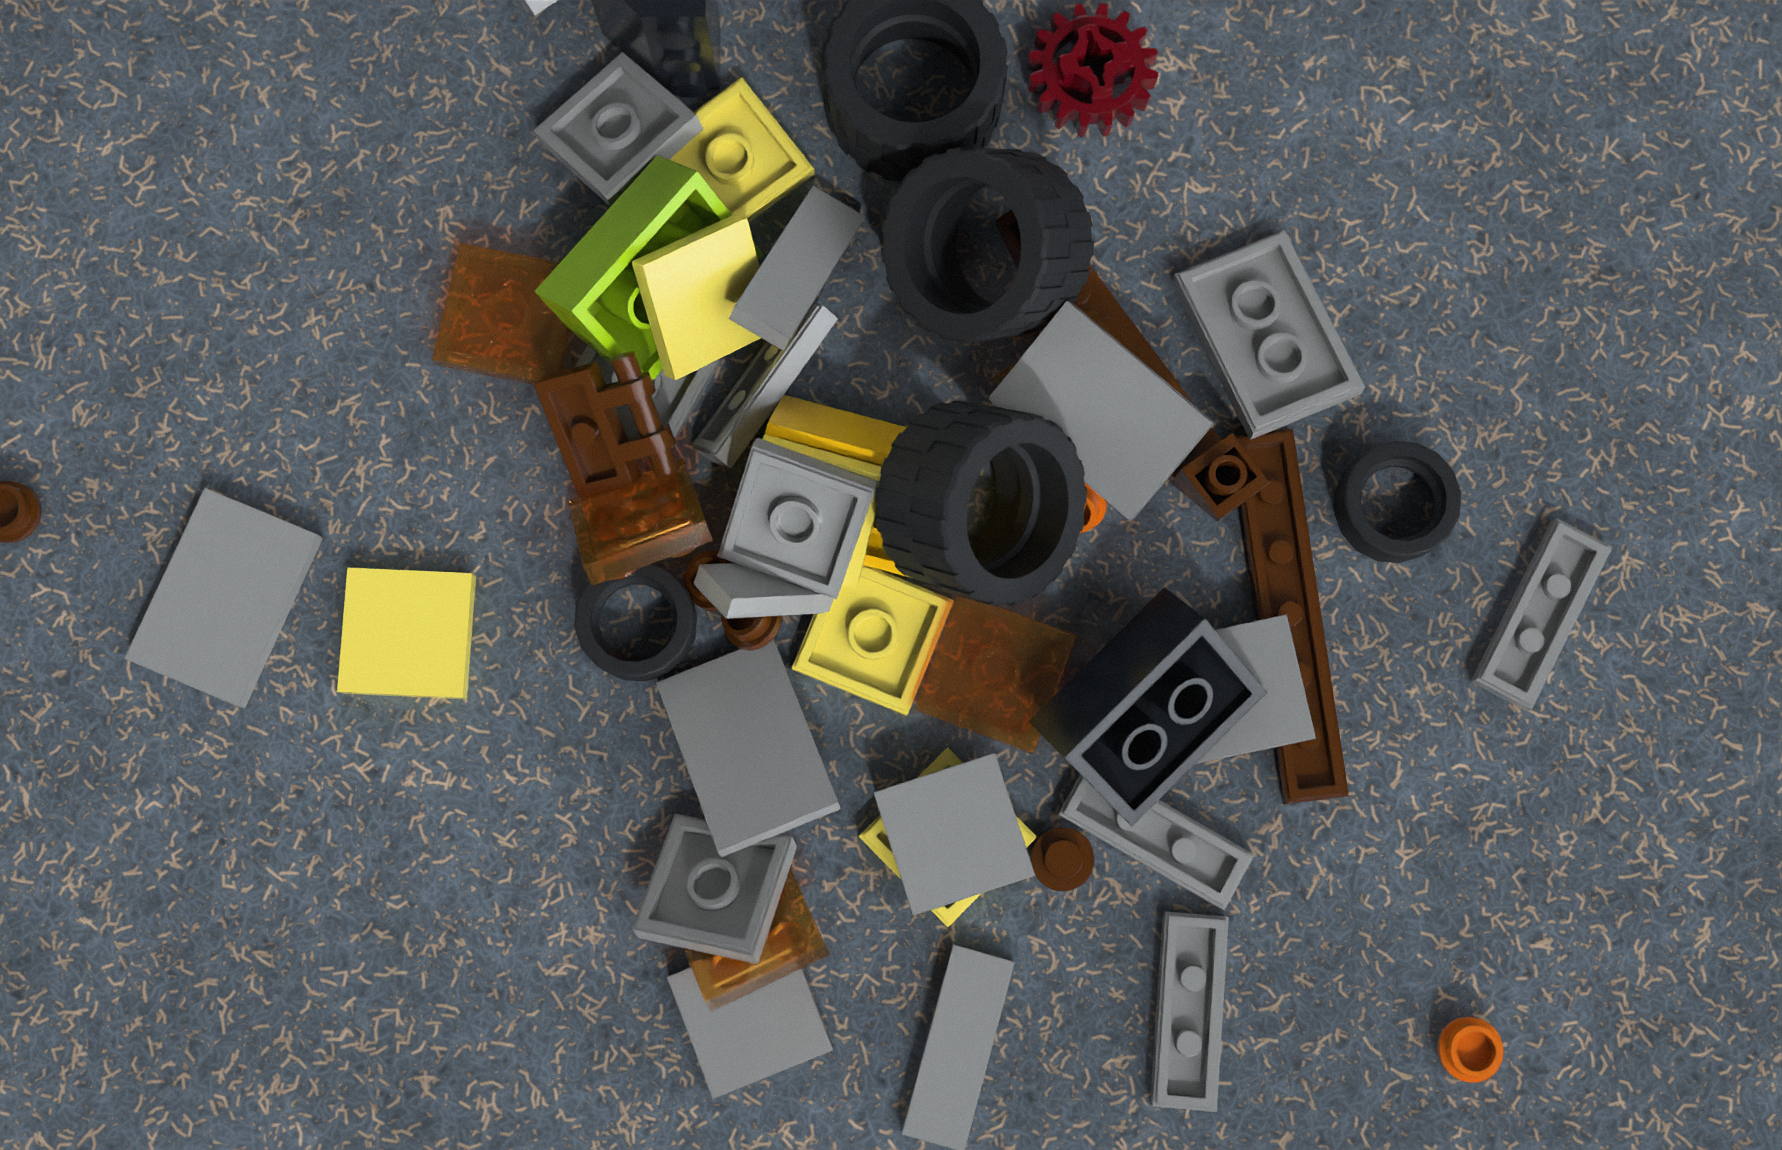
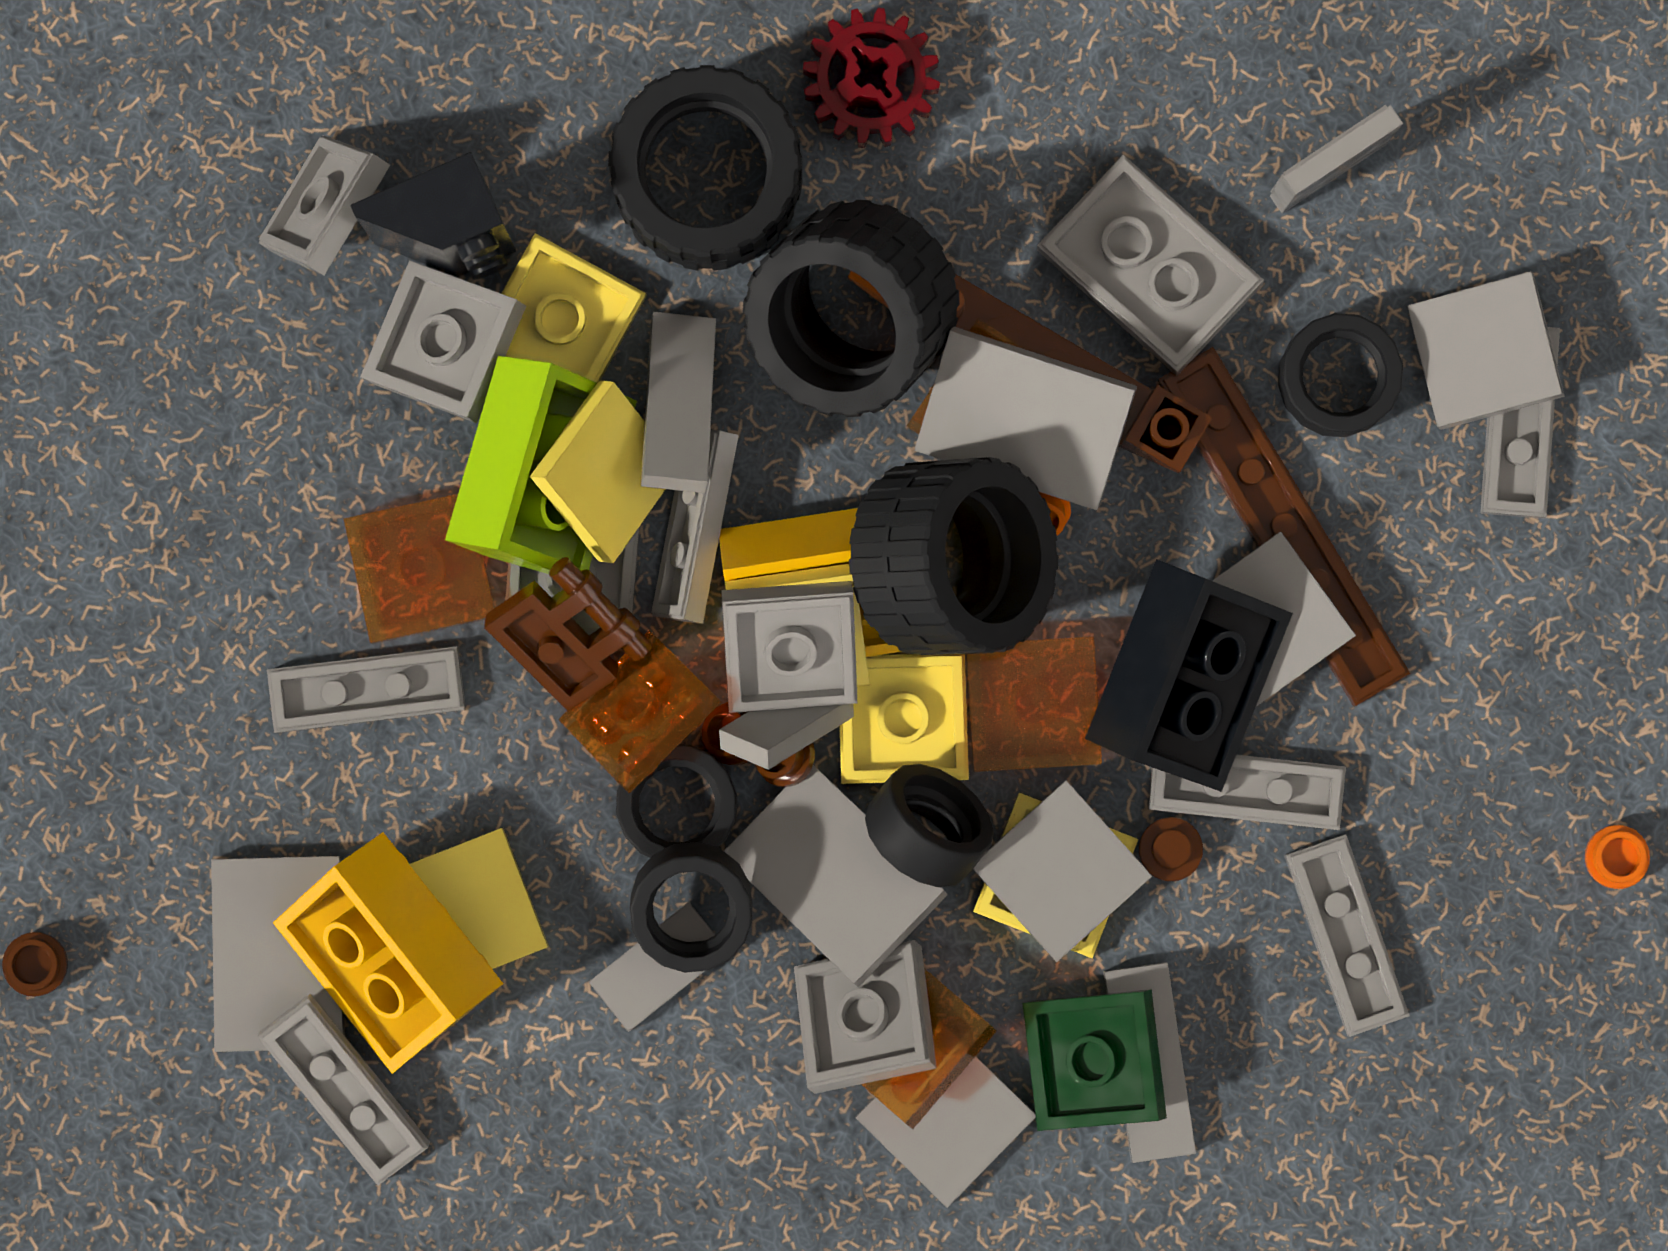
camera: 25 degrees left, 5 degrees up
none -> light grey tile [258,994,430,1186]
none -> light grey tile [267,646,466,733]
none -> yellow slope [273,832,504,1074]
none -> light grey tile [589,902,716,1032]
none -> black tyre [630,842,753,973]
none -> black tyre [865,764,994,887]
none -> dark green plate [1022,989,1167,1131]
none -> light grey tile [1270,105,1403,214]
none -> light grey tile [1408,271,1565,430]

